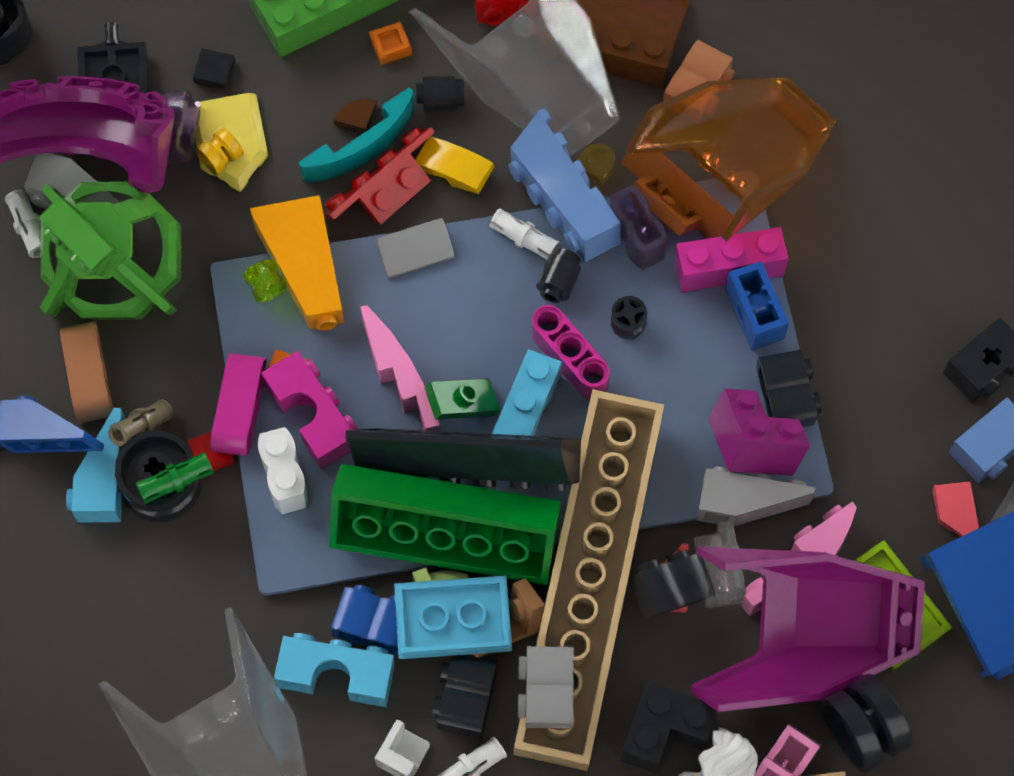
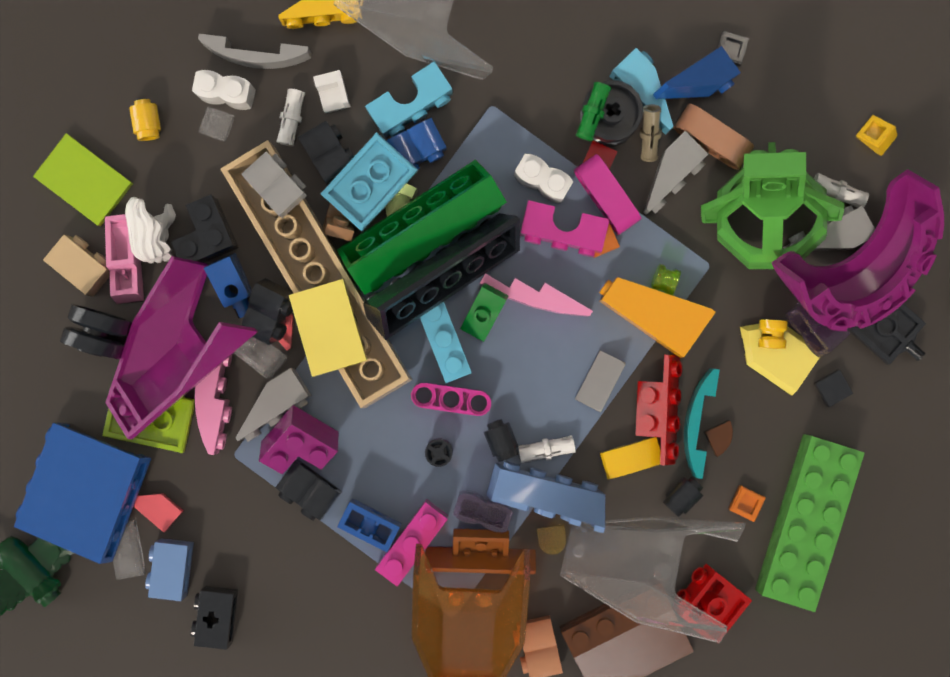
camera: 135 degrees right, 20 degrees up
none -> blue torso [204,253,252,319]
none -> light yellow tile [289,279,368,377]
none -> light grey slope [643,131,708,215]

